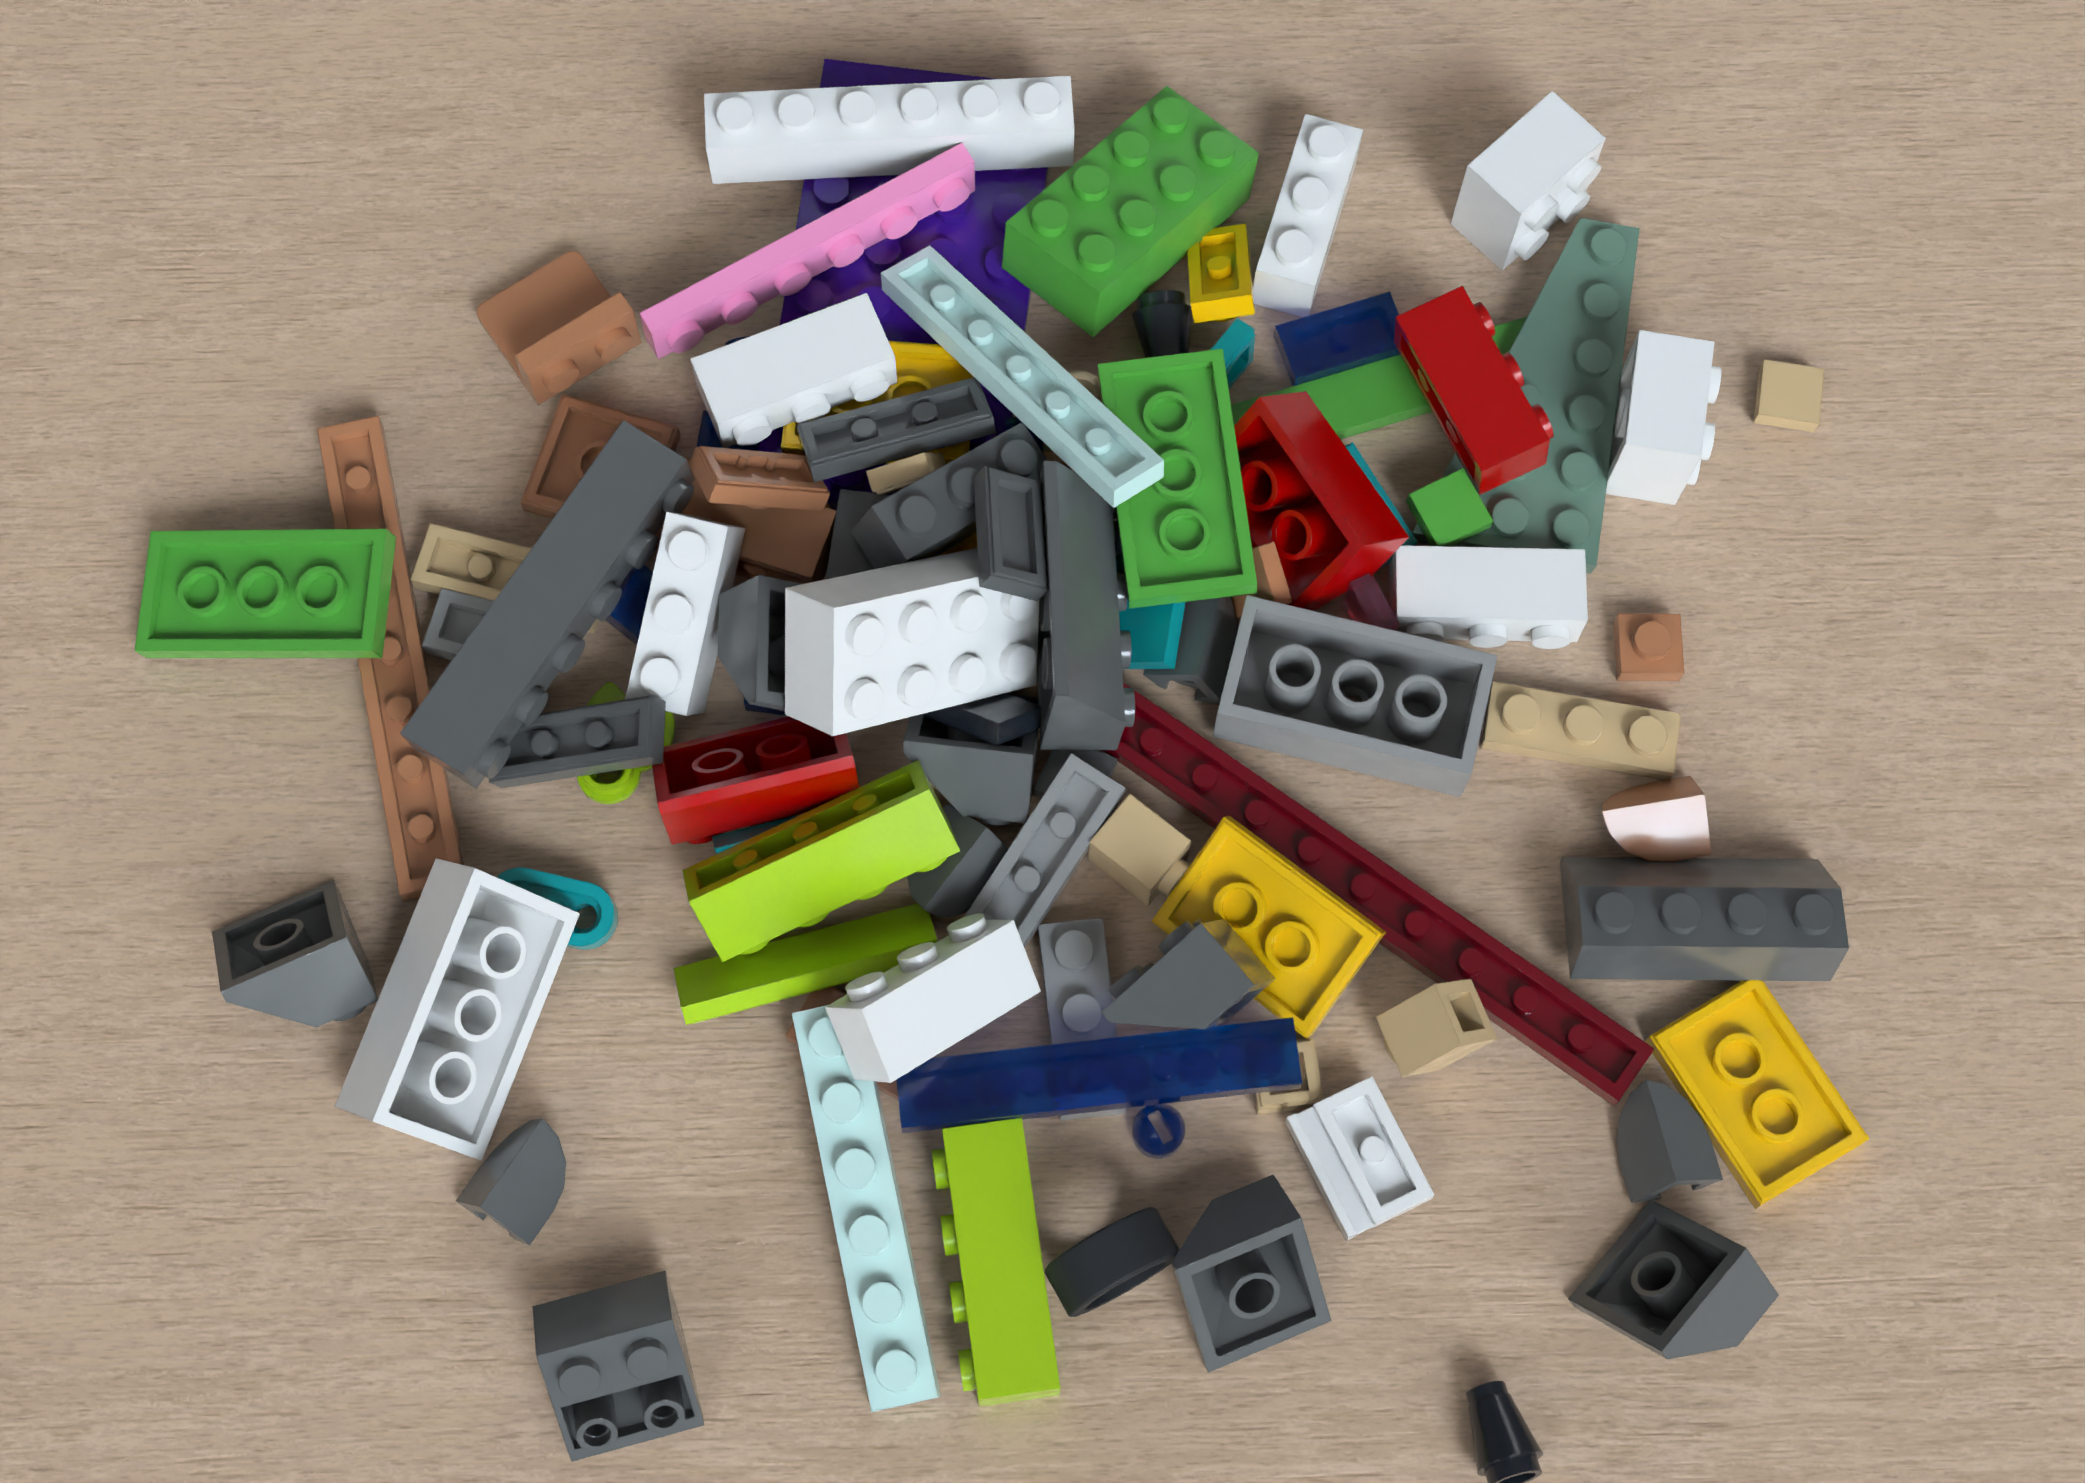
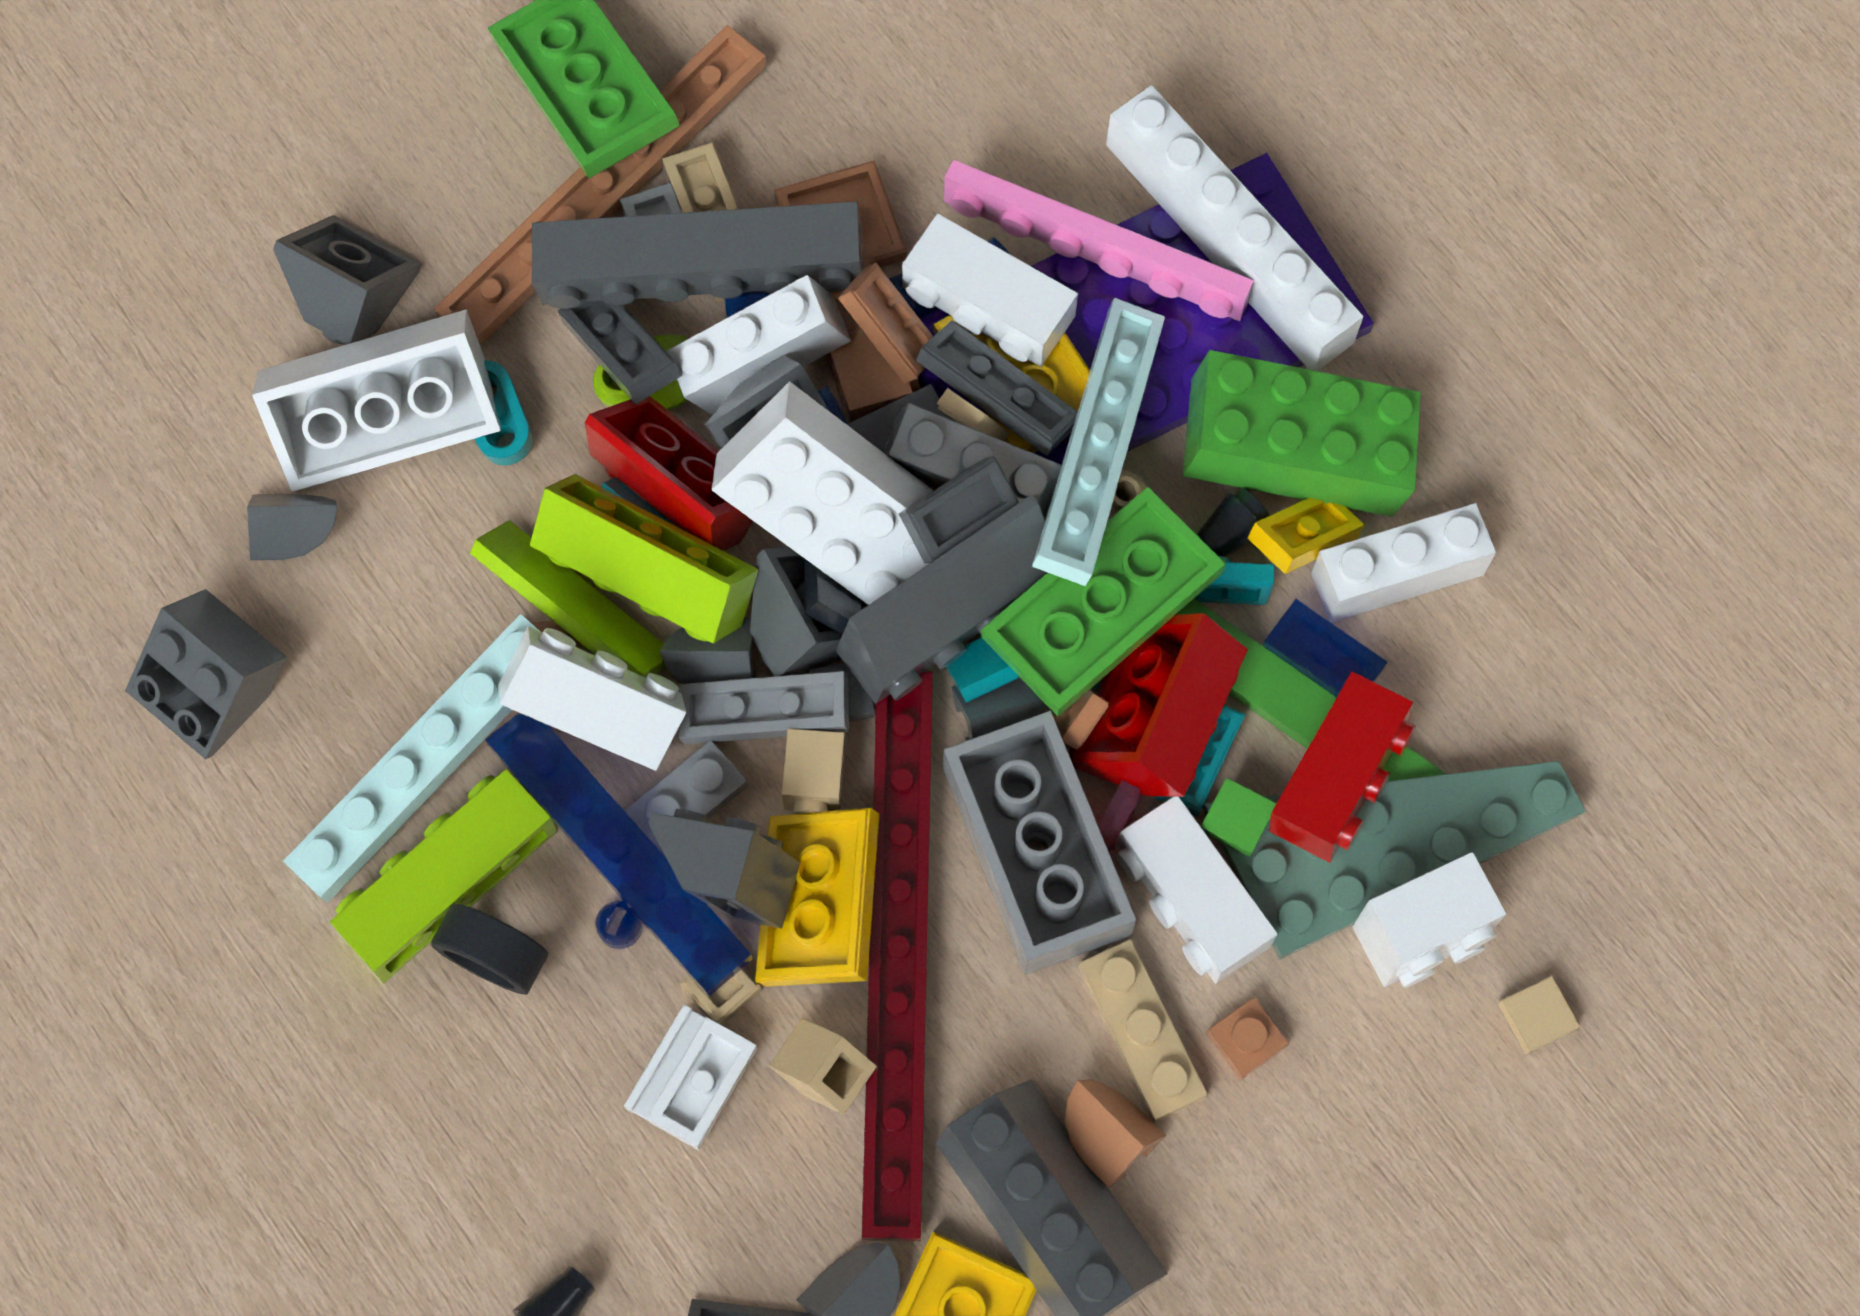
camera: 55 degrees right, 0 degrees up
nougat bracket [477,251,642,405] -> none
dark grey slope [1171,1174,1332,1373] -> none
white brick [1451,91,1606,271] -> none

